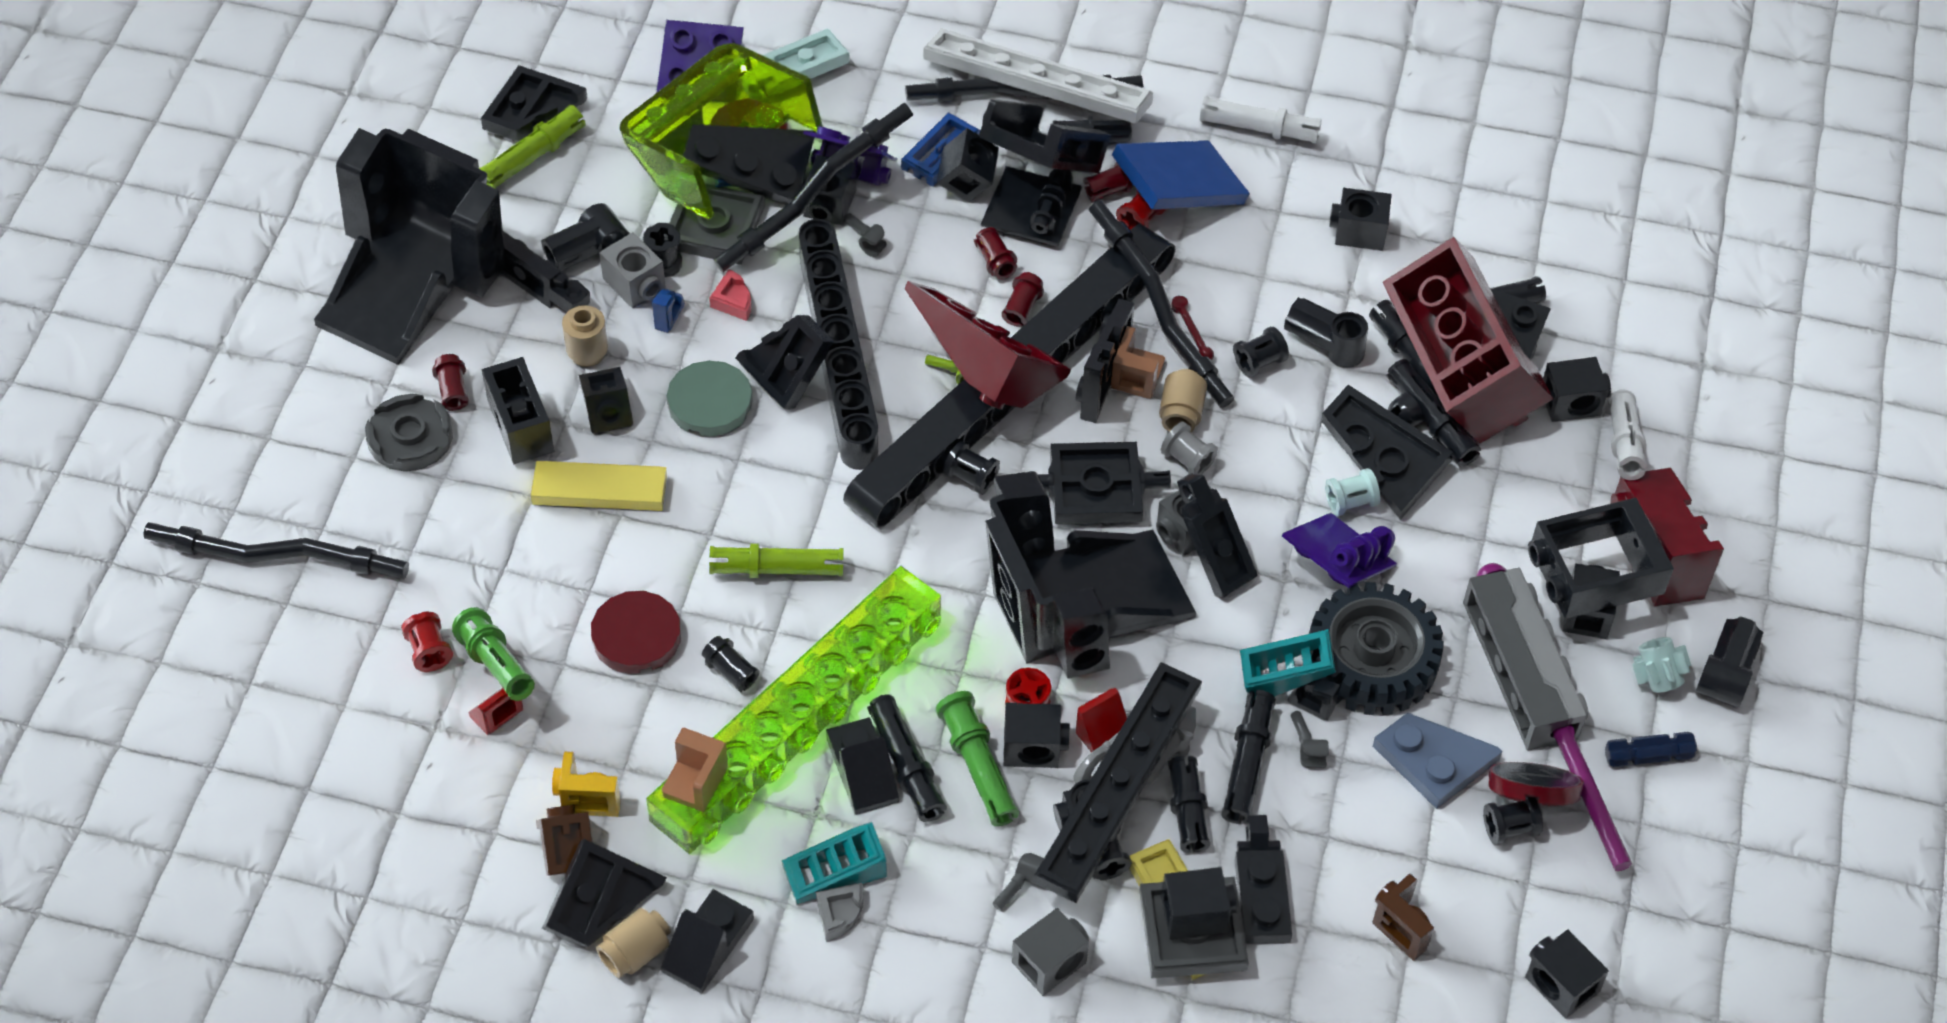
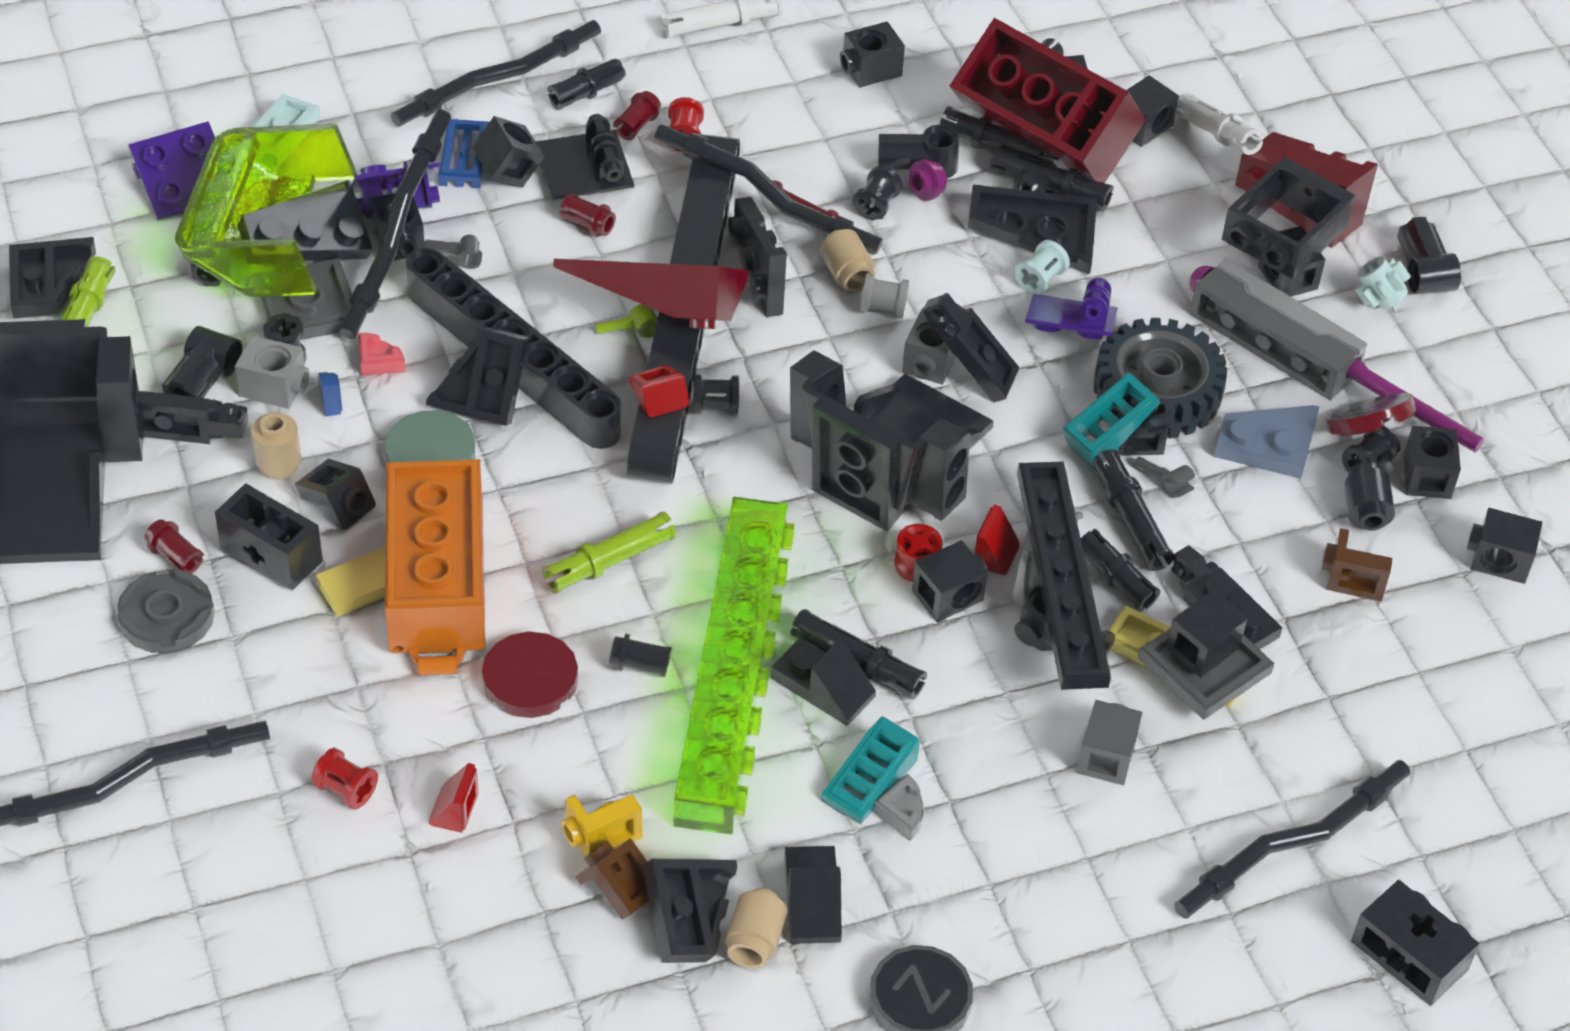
camera: 35 degrees left, 5 degrees down
bright green pin [452,607,535,701] -> none
nougat panel [662,727,728,812] -> none
white tile [923,28,1153,124] -> none
bright green pin [935,691,1019,826] -> none
black panel [978,99,1111,173] -> none
dark grey hand [992,853,1044,911] -> none
dark red pin [1001,272,1044,327] -> none
black plate [1037,442,1171,524] -> none
blue tile [1111,140,1250,210] -> none
nougat panel [1111,326,1165,399] -> none
dark blue axle [1605,731,1697,767] -> none
none -> orange container [385,459,486,676]
none -> red slope [627,364,689,417]
none -> magenta plate [909,159,947,201]
none -> black brick [1344,462,1395,531]
none -> black brick [1403,426,1461,499]

